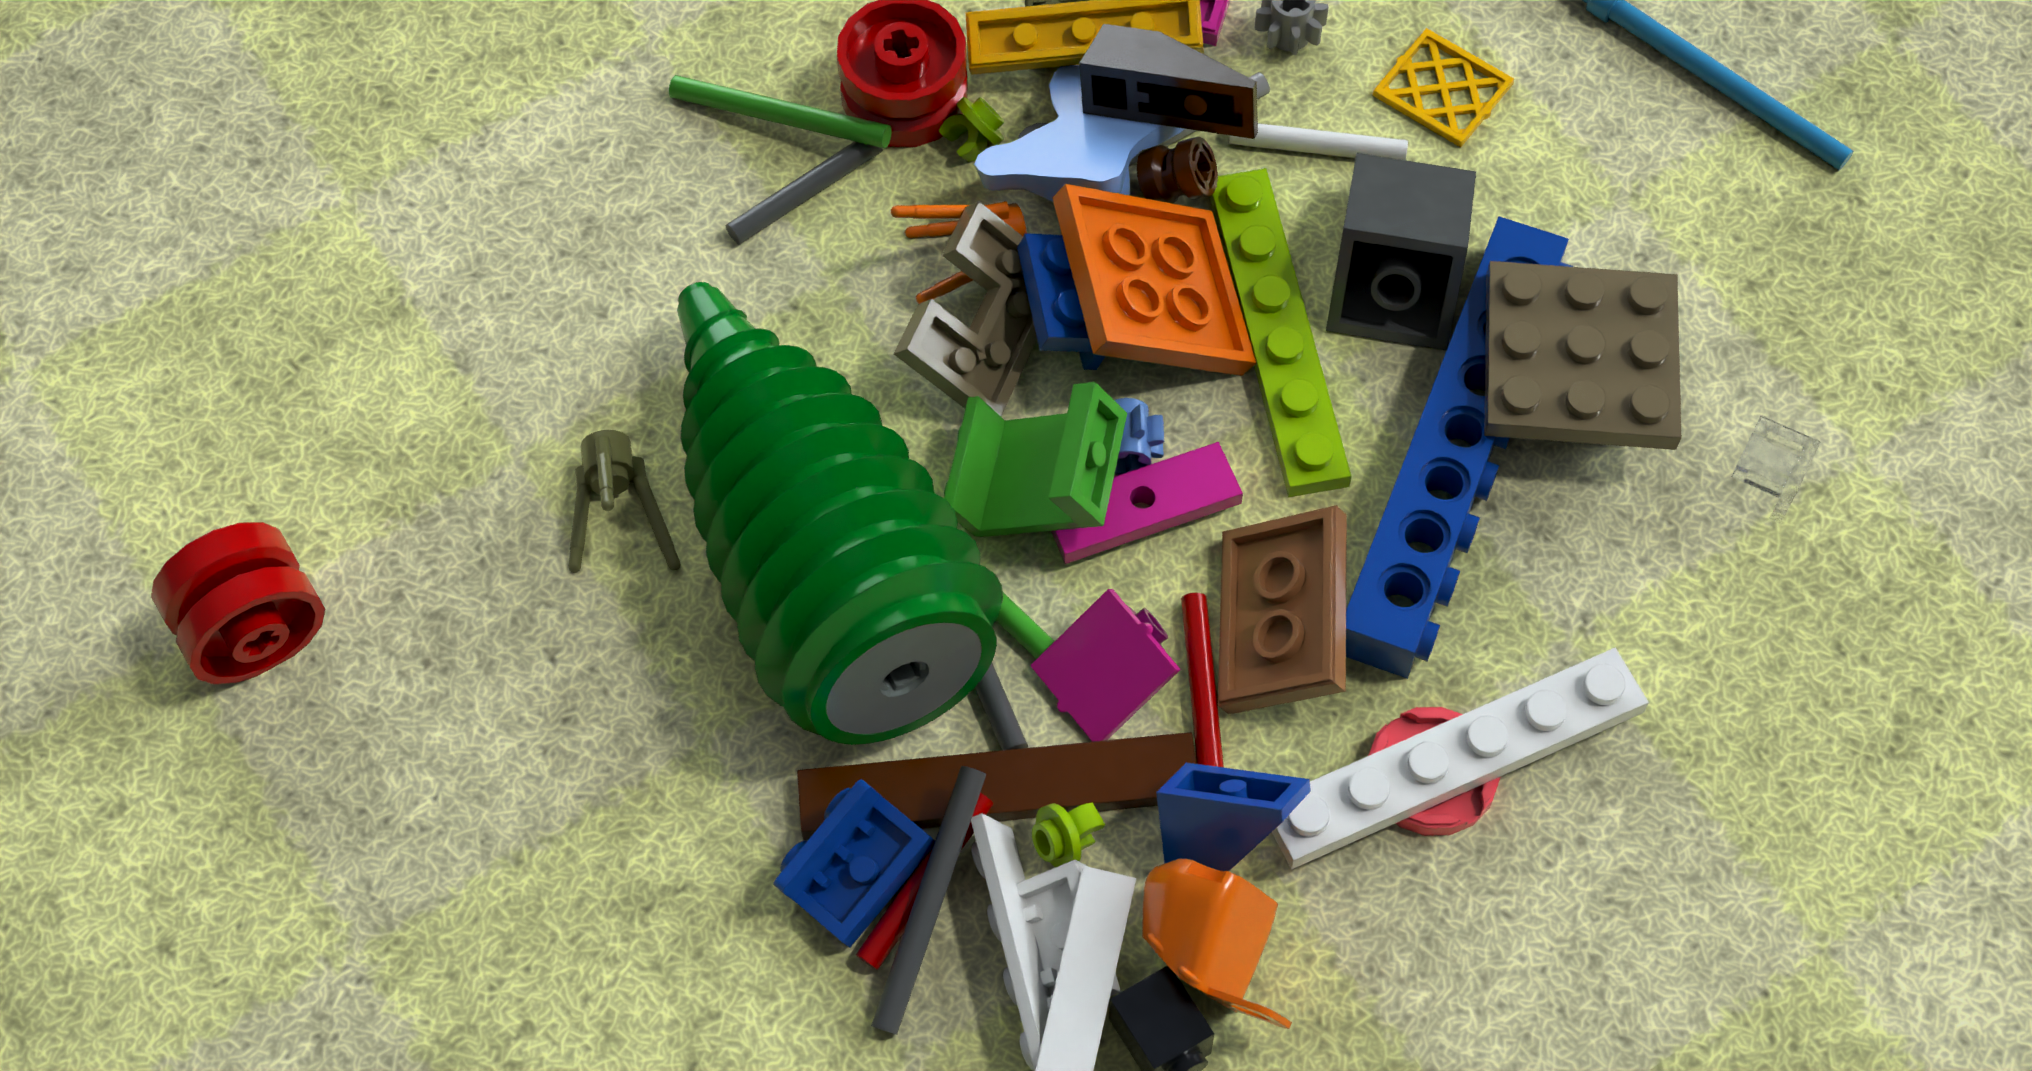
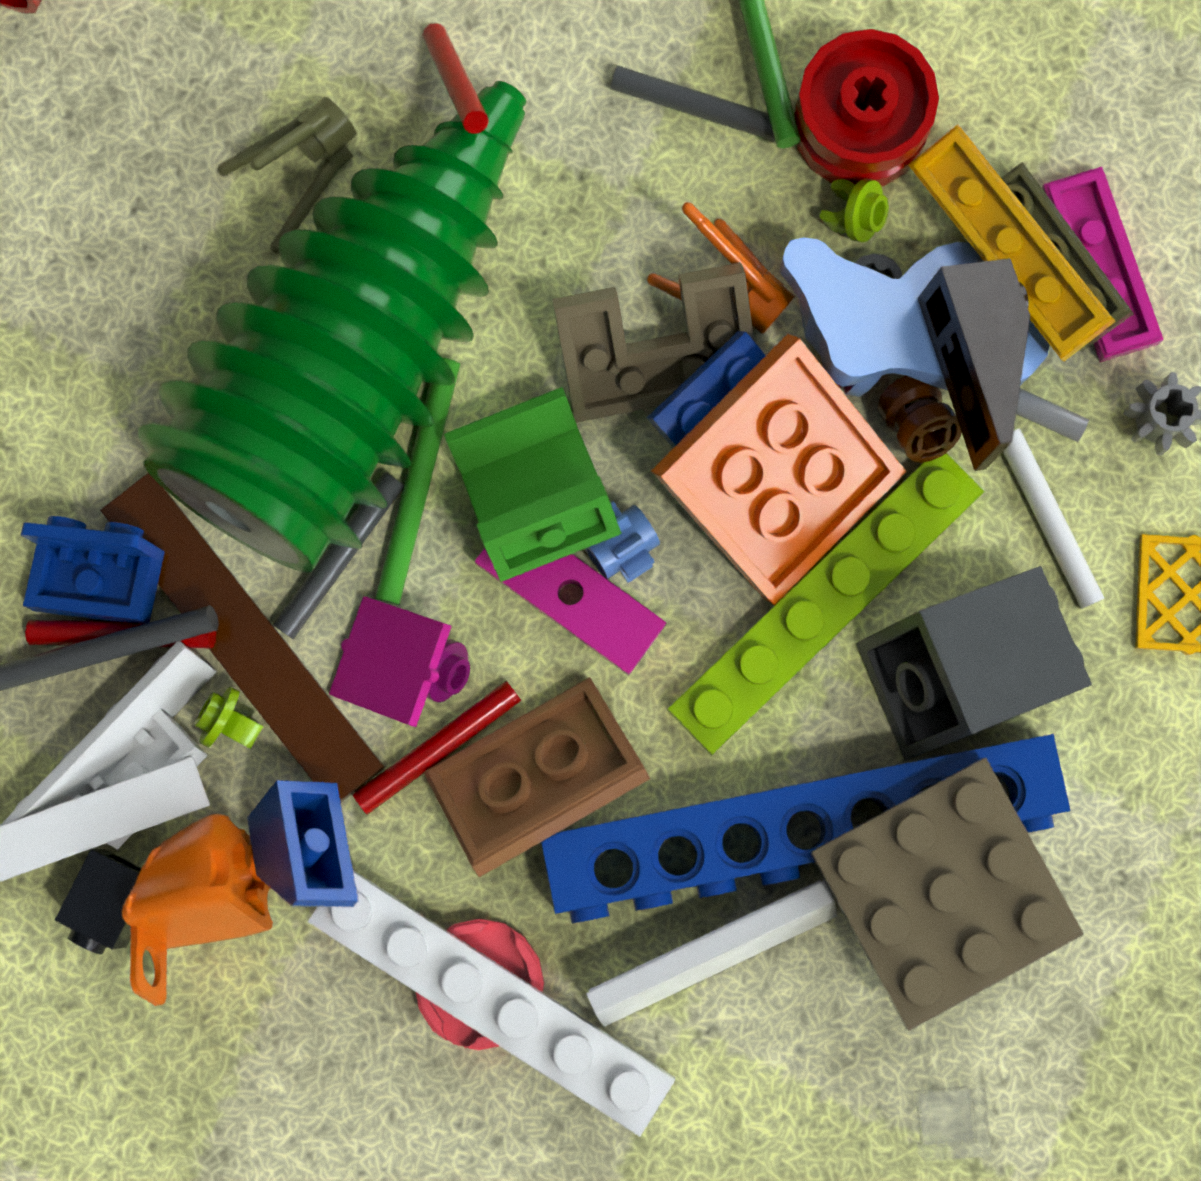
camera: 60 degrees right, 20 degrees up
none -> red bar [422,23,489,134]
none -> white tile [586,880,837,1027]

